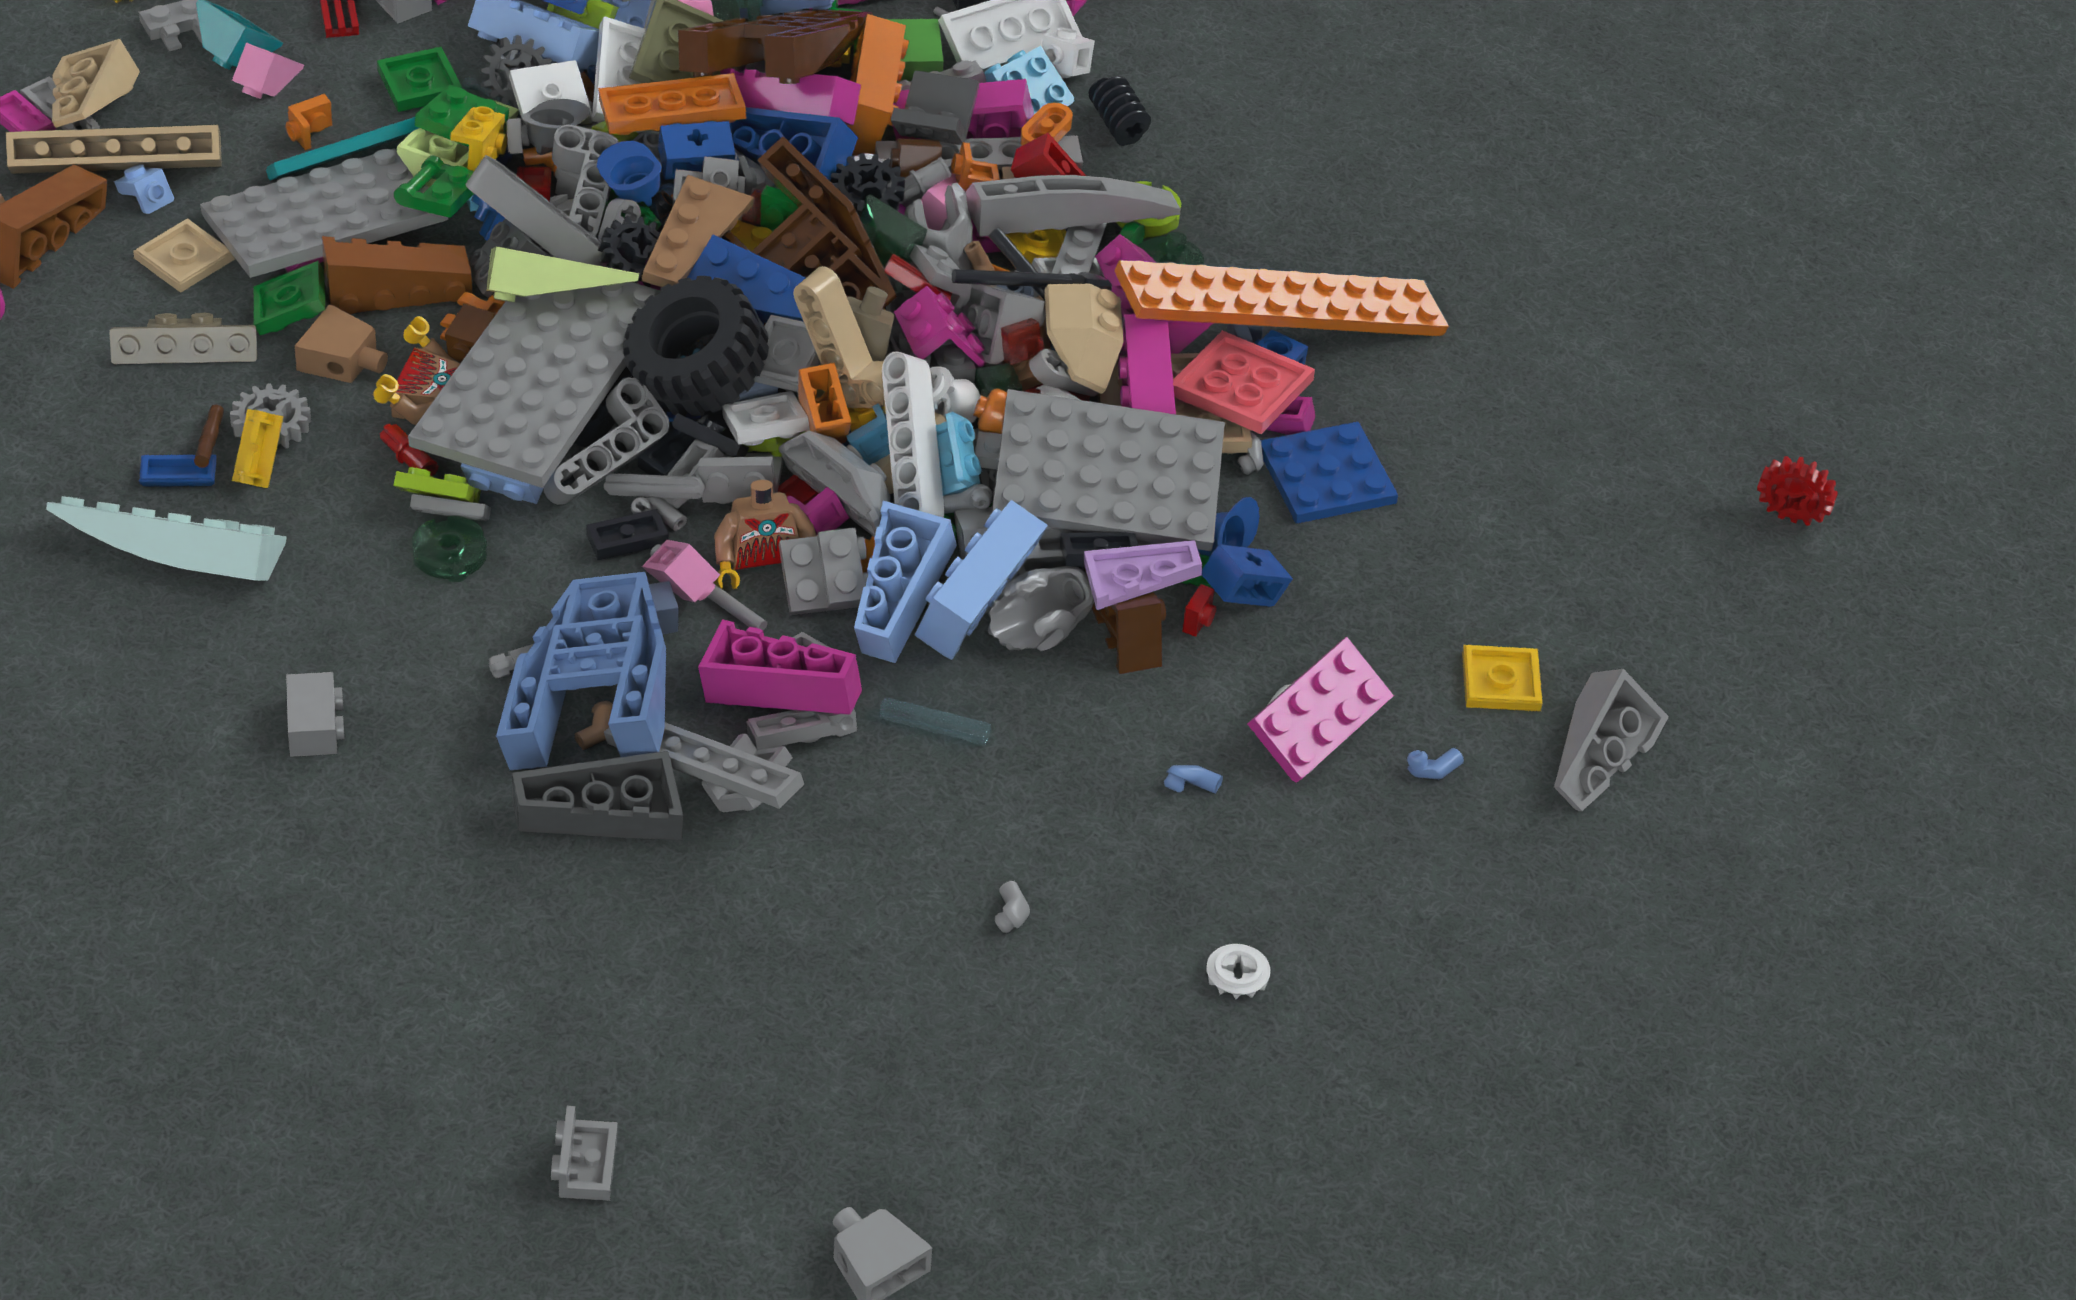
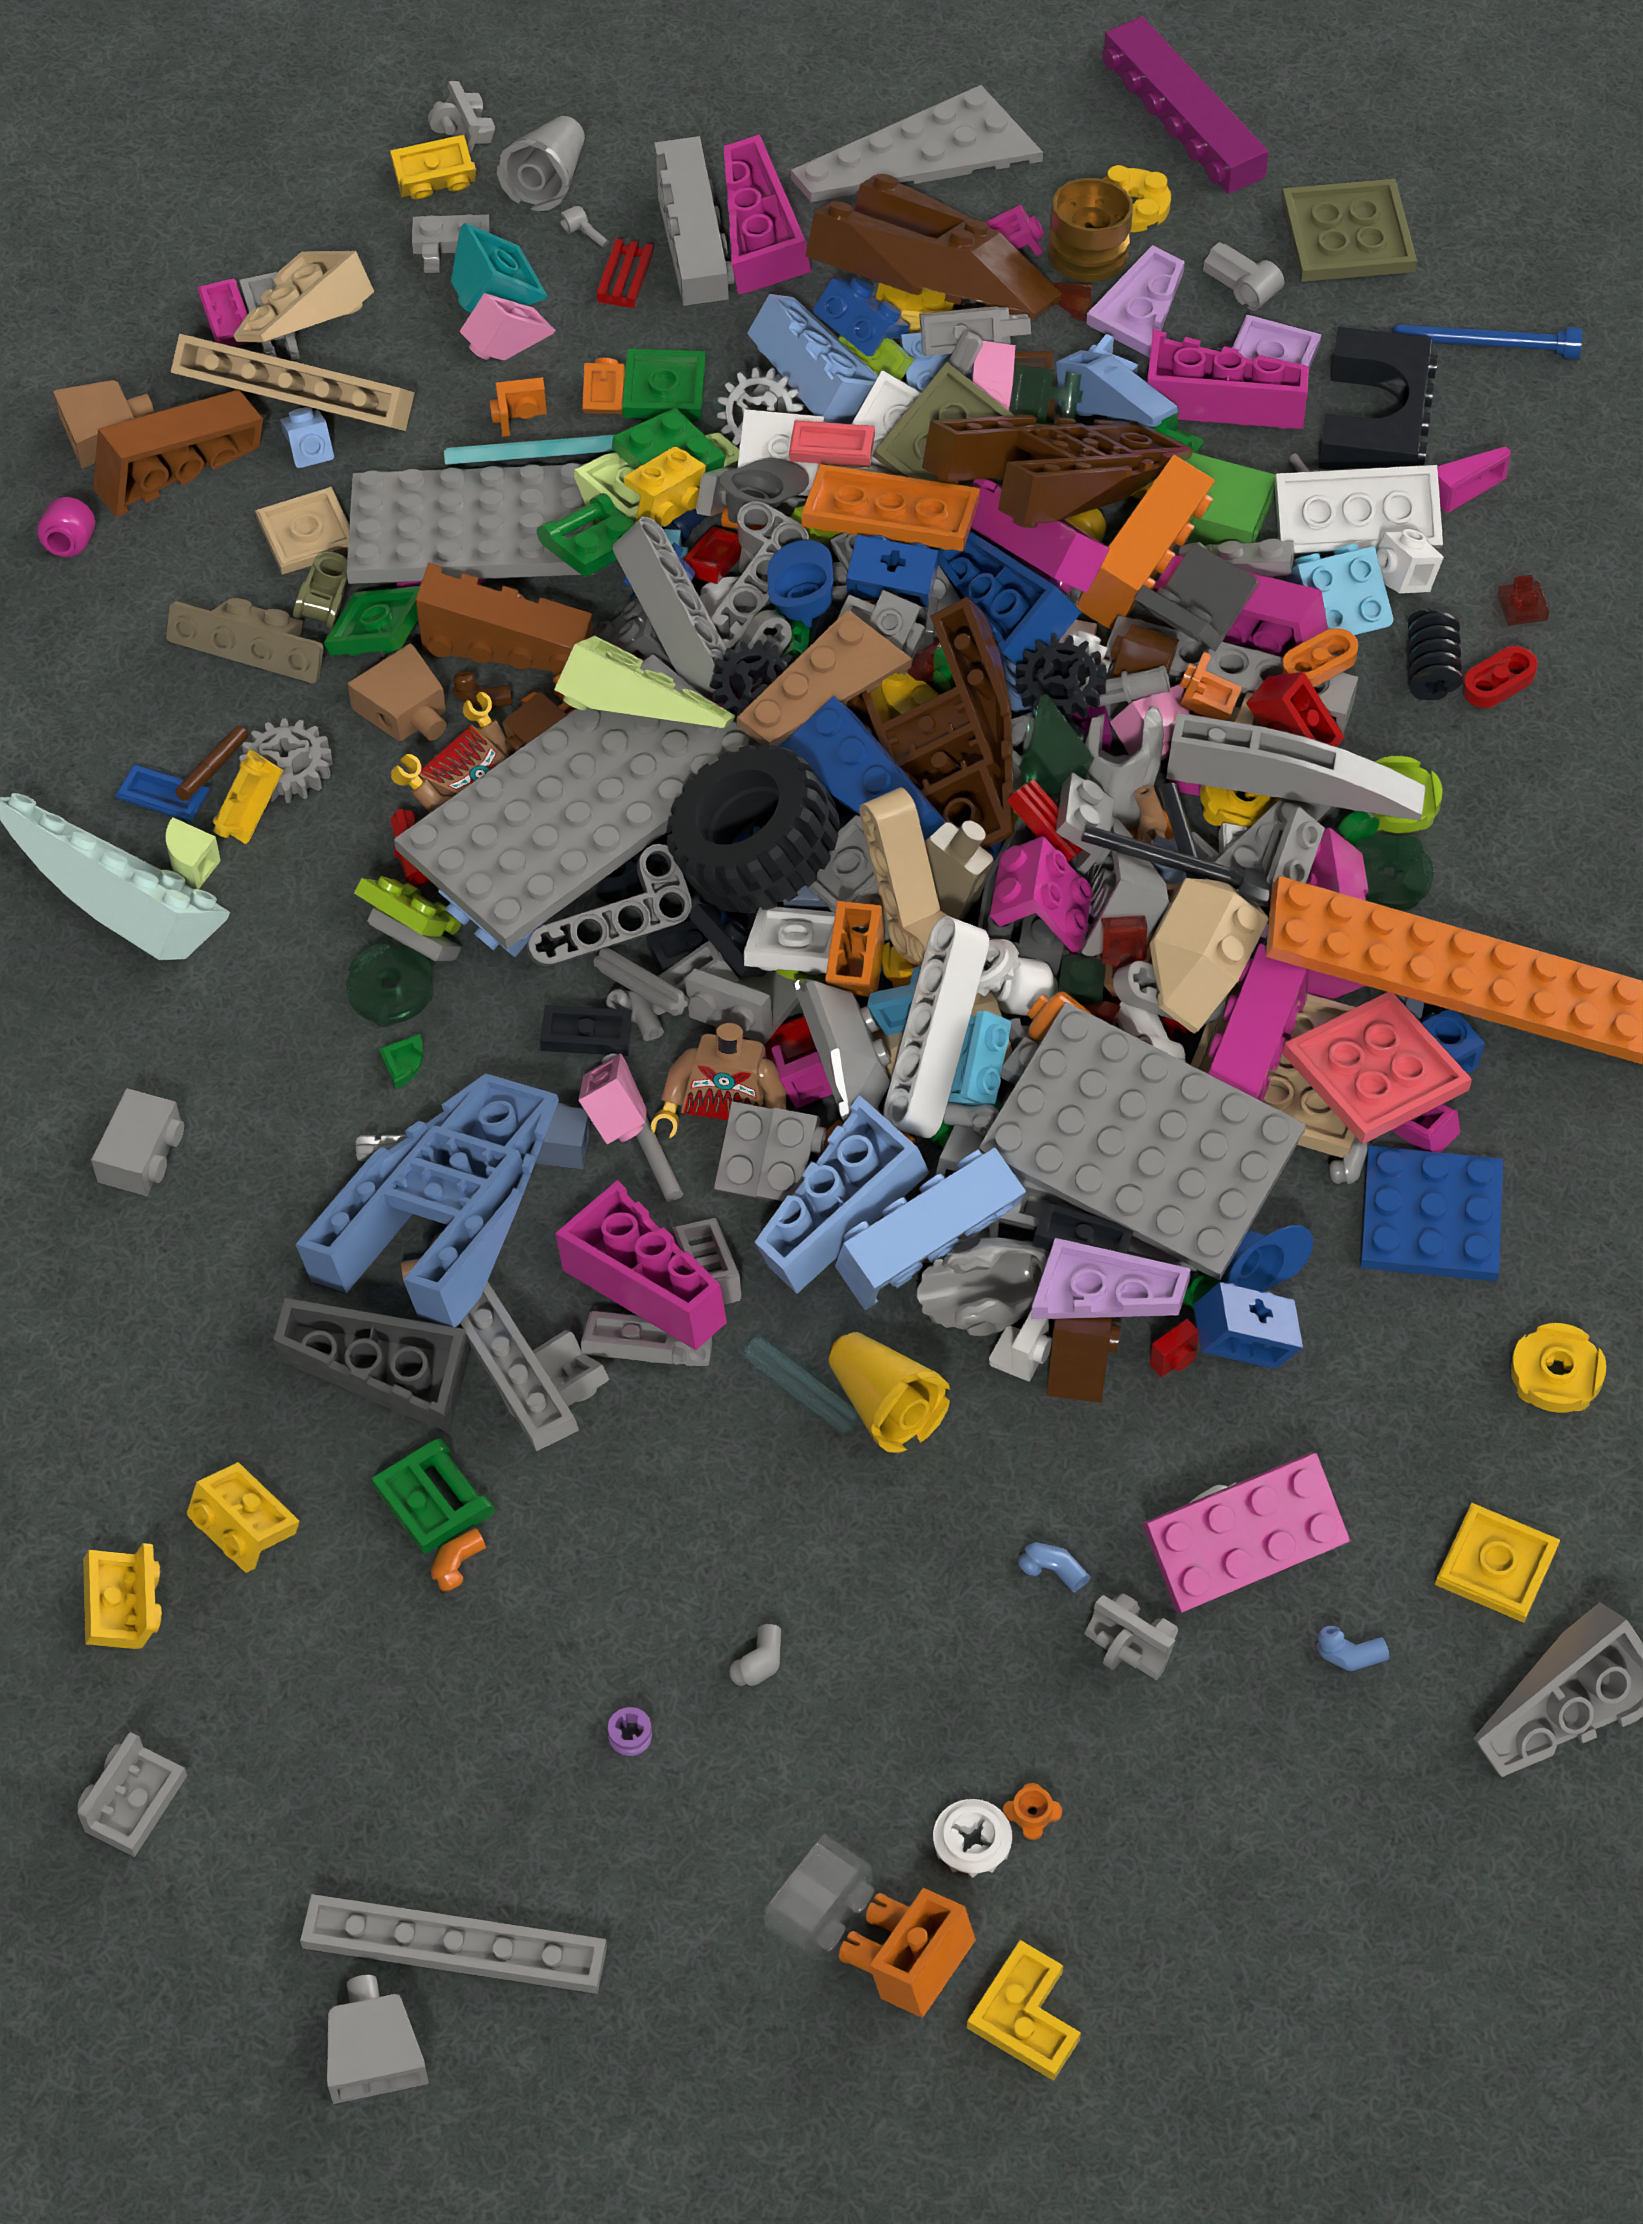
camera: 30 degrees right, 10 degrees up
none -> yellow bracket [83,1543,162,1649]
none -> yellowish green brick [166,817,221,889]
none -> yellow bracket [187,1462,300,1573]
none -> olive piece [293,552,348,629]
none -> light grey plate [300,1894,607,1994]
none -> green plate [371,1439,495,1555]
none -> green tile [379,1034,424,1089]
none -> orange arm [430,1528,486,1592]
none -> reddish brown arm [453,671,512,710]
none -> orange bracket [582,358,625,414]
none -> medium lavender bush [608,1707,652,1756]
none -> clear brick [764,1834,874,1961]
none -> coral tile [789,420,875,467]
none -> yellow cone [829,1332,950,1453]
none -> orange brick [839,1888,976,2018]
none -> yellow plate [967,1940,1081,2081]
none -> white bracket [989,1312,1053,1382]
none -> orange plate [1003,1783,1062,1840]
none -> light grey hips [1084,1593,1178,1680]
none -> light grey bracket [1254,807,1325,907]
none -> red plate [1462,646,1538,708]
none -> clear red tile [1497,575,1550,626]
none -> yellow plate [1511,1323,1606,1413]

